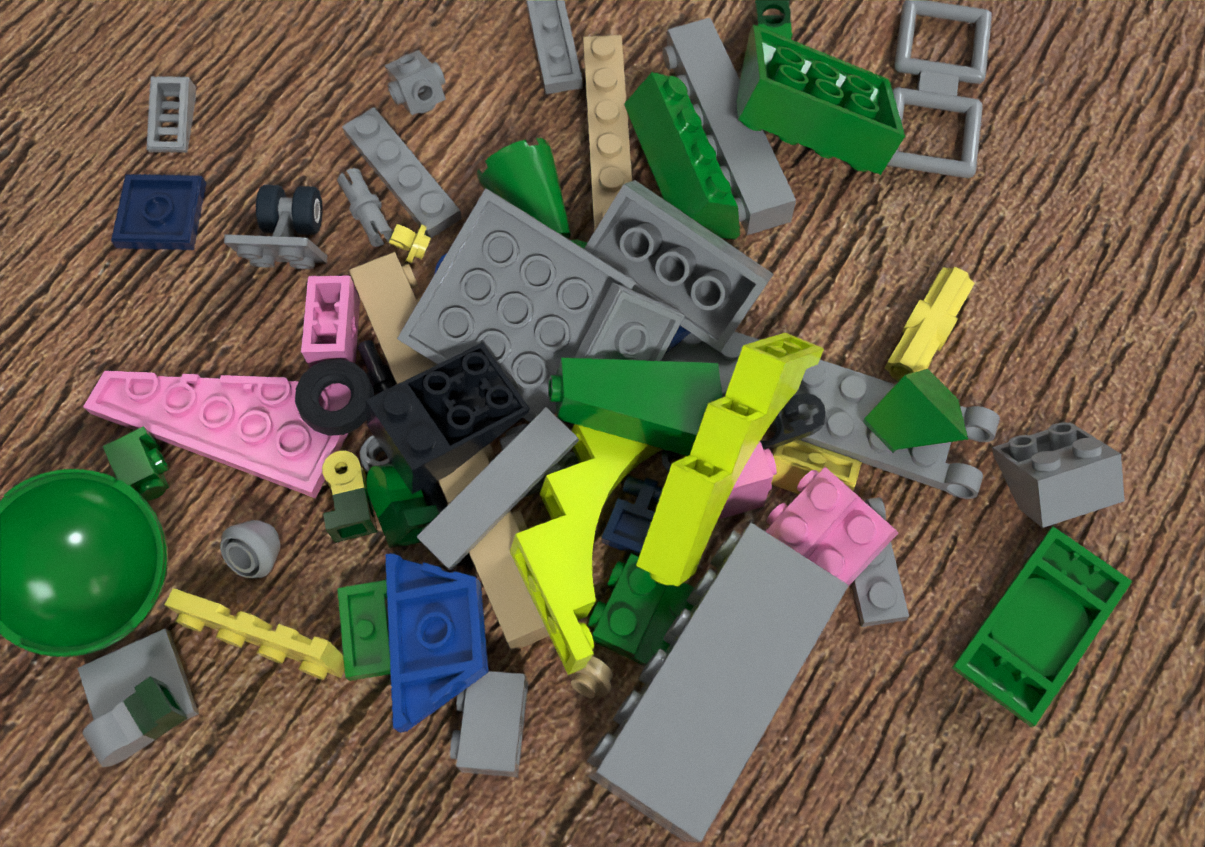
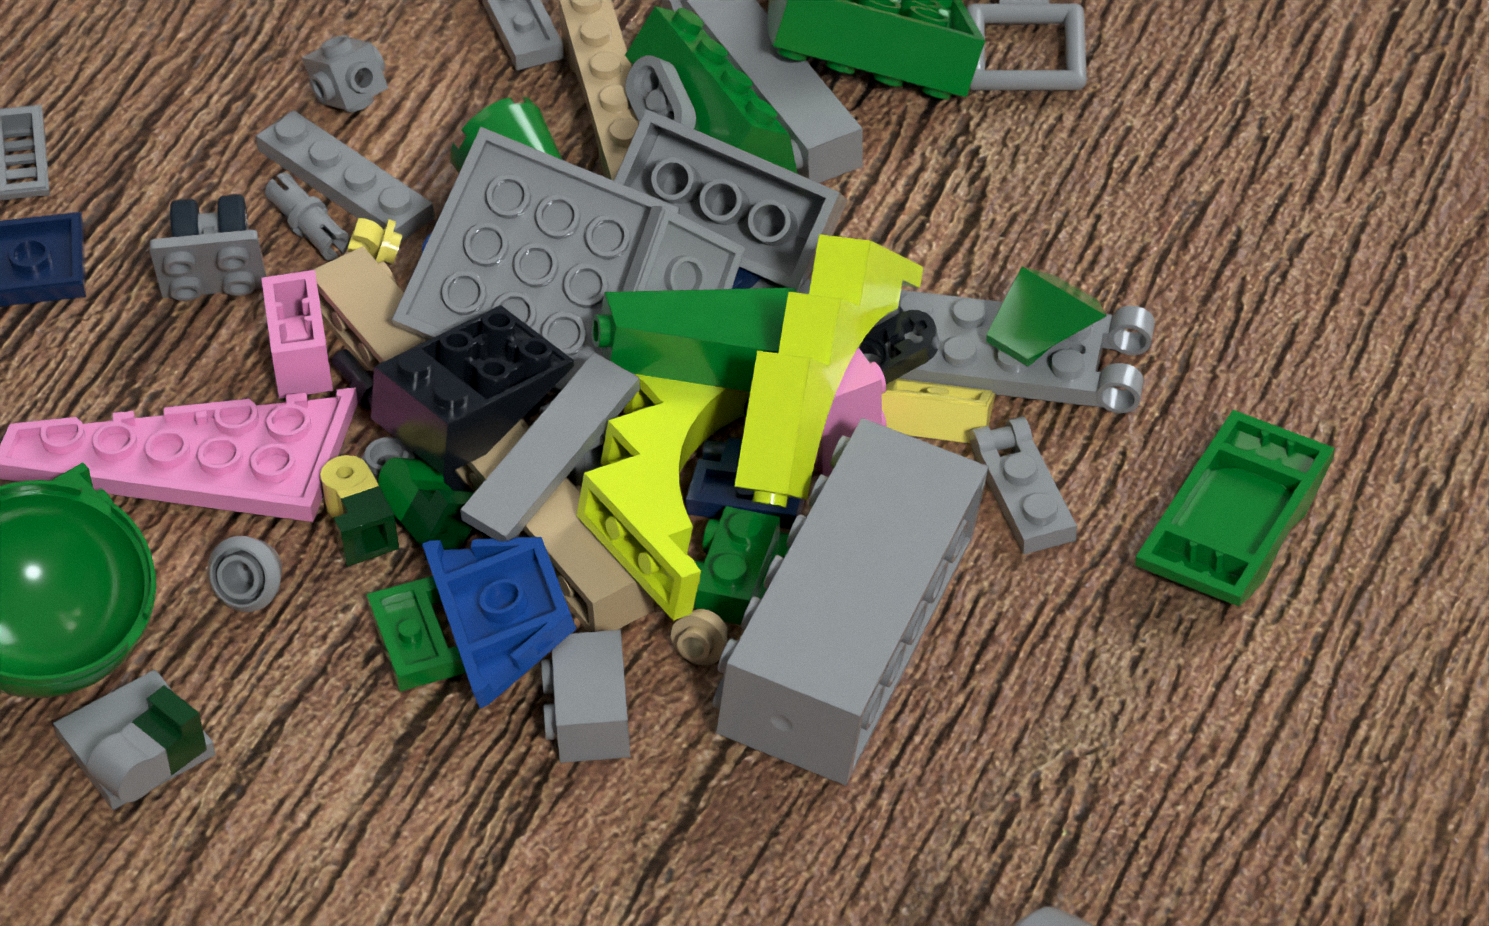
camera: 10 degrees left, 20 degrees down
light yellow wing [165,588,345,680] -> none
black tyre [295,359,374,436] -> none
bright pink plate [765,467,899,587] -> none
light yellow piece [885,267,975,382] -> none
light grey slope [992,422,1125,528] -> none
none -> light grey plate [626,55,696,129]

